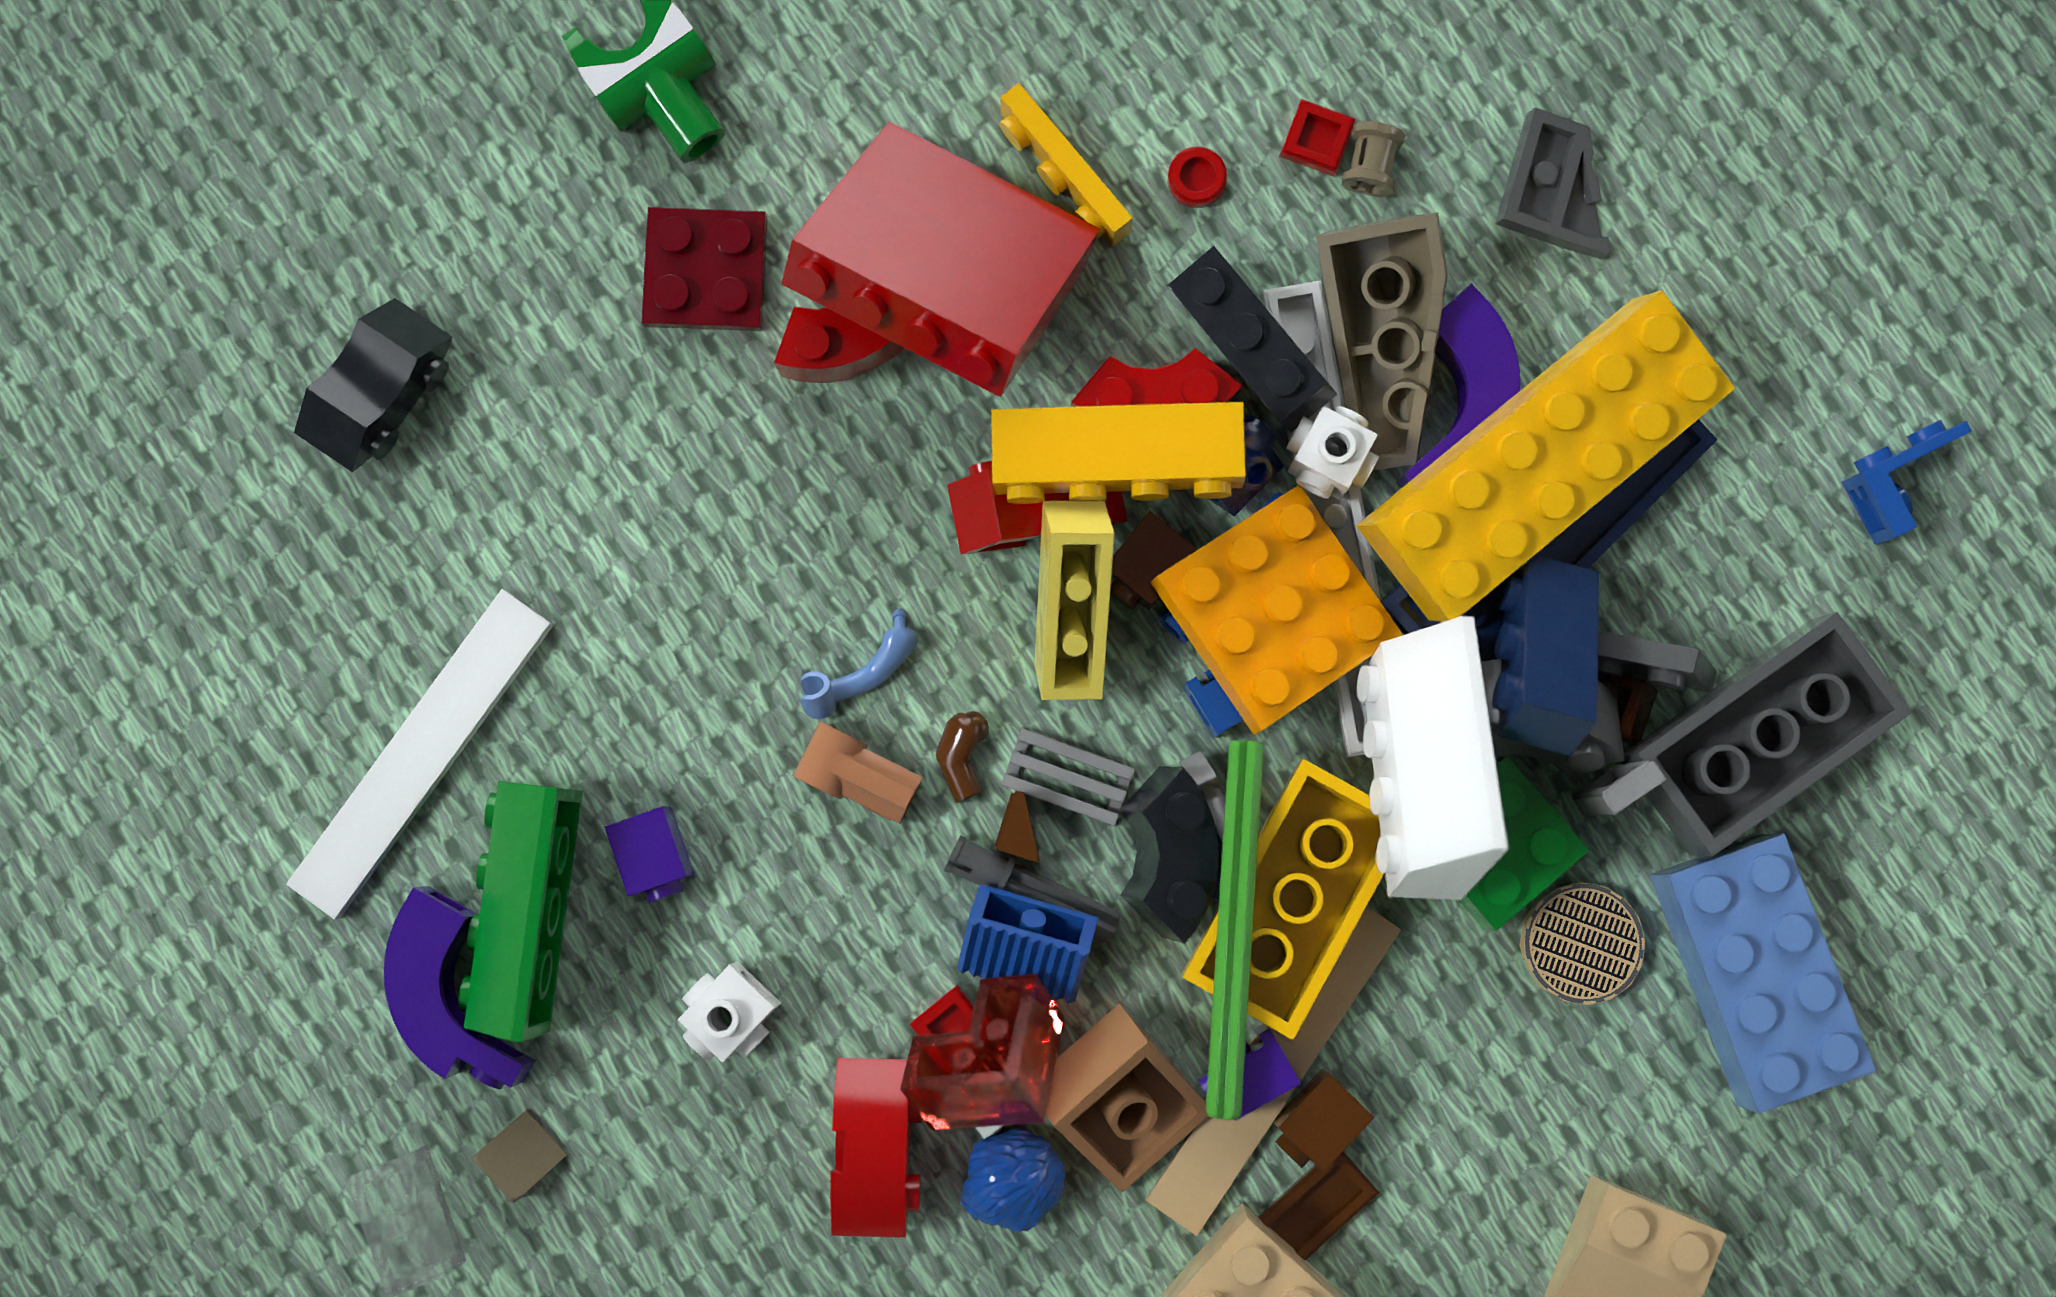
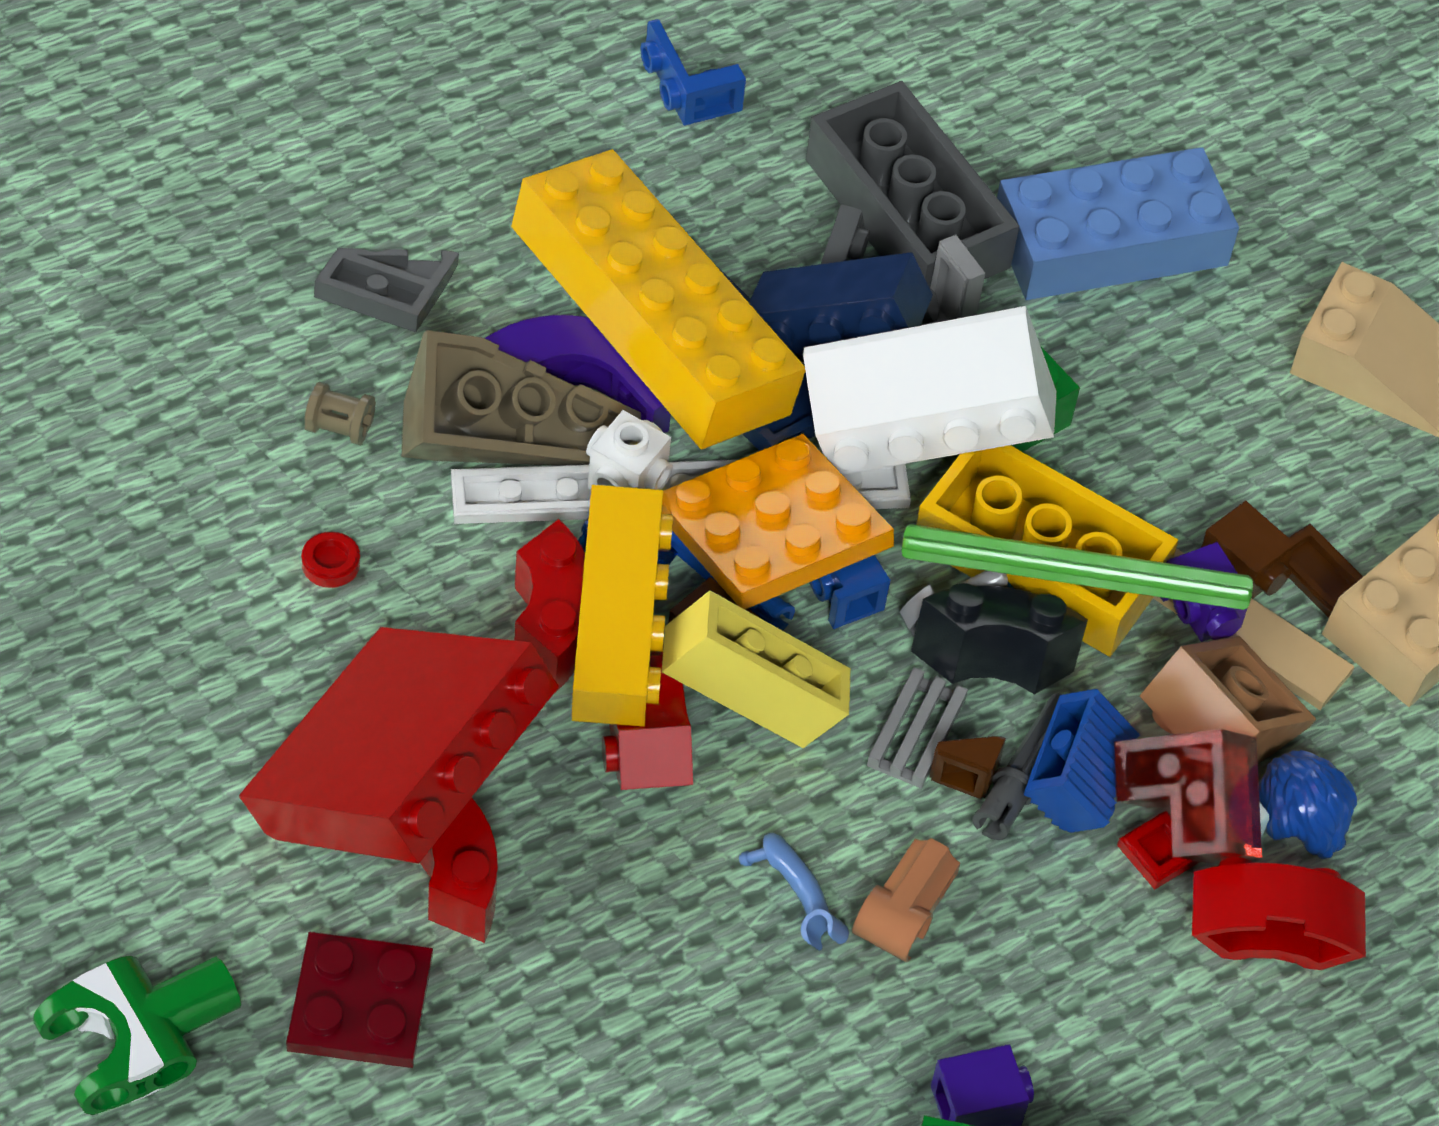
camera: 95 degrees left, 30 degrees down
white brick [678,961,781,1063] -> none
reddish brown arm [936,711,989,803] -> none
yellow plate [999,83,1133,247] -> none
black brick [1167,246,1337,433] -> none
red tile [1279,99,1356,177] -> none
tile [1520,882,1646,1005] -> none

